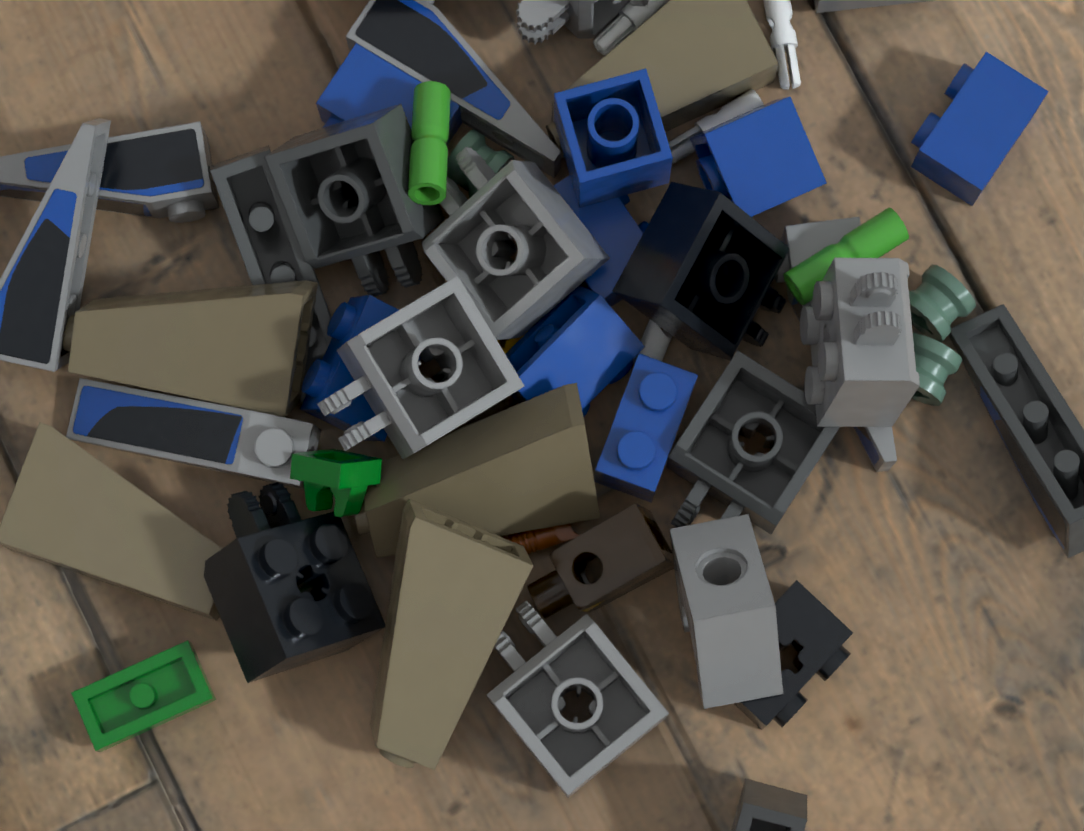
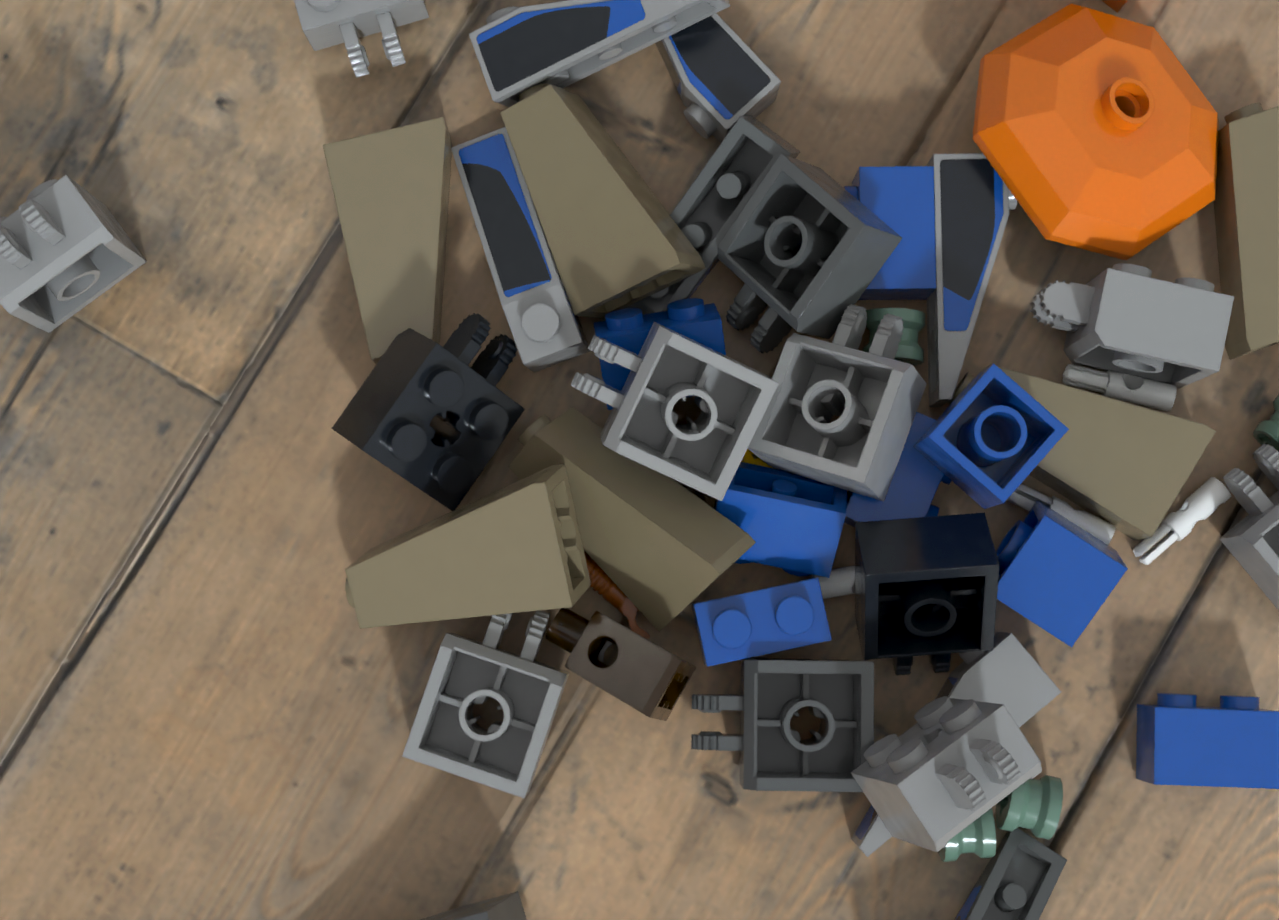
camera: 55 degrees right, 5 degrees up
green plate [71,640,216,752] -> none
green tile [290,449,382,517] -> none
bright green piece [408,81,451,205] -> none
light grey piece [669,514,783,709] -> none
black brick [734,580,853,730] -> none
bright green piece [783,207,909,306] -> none

